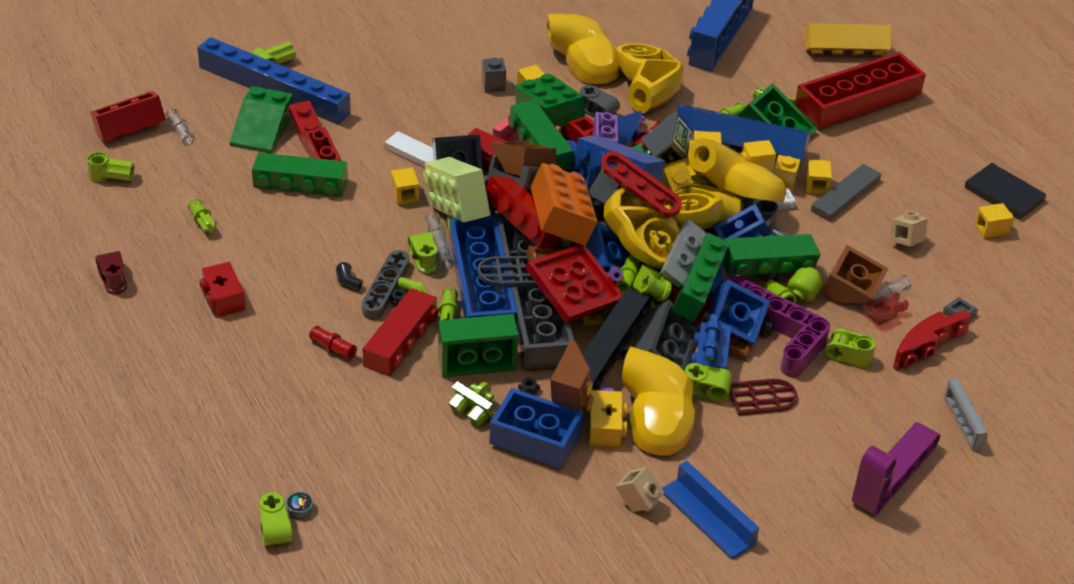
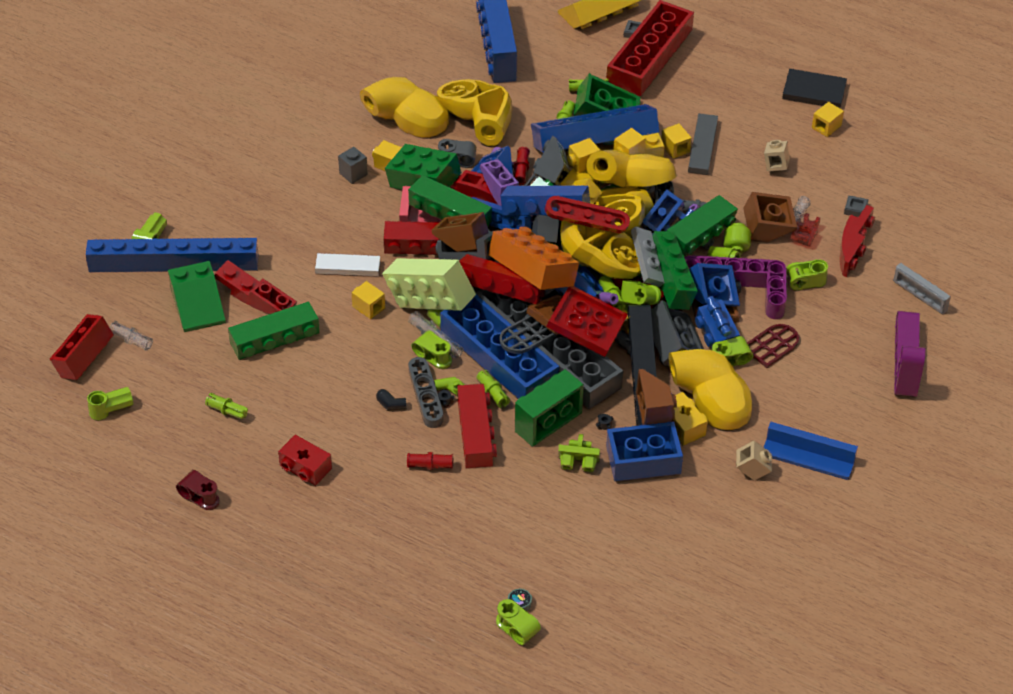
camera: 30 degrees left, 5 degrees up
black brick [432,134,483,172] -> none

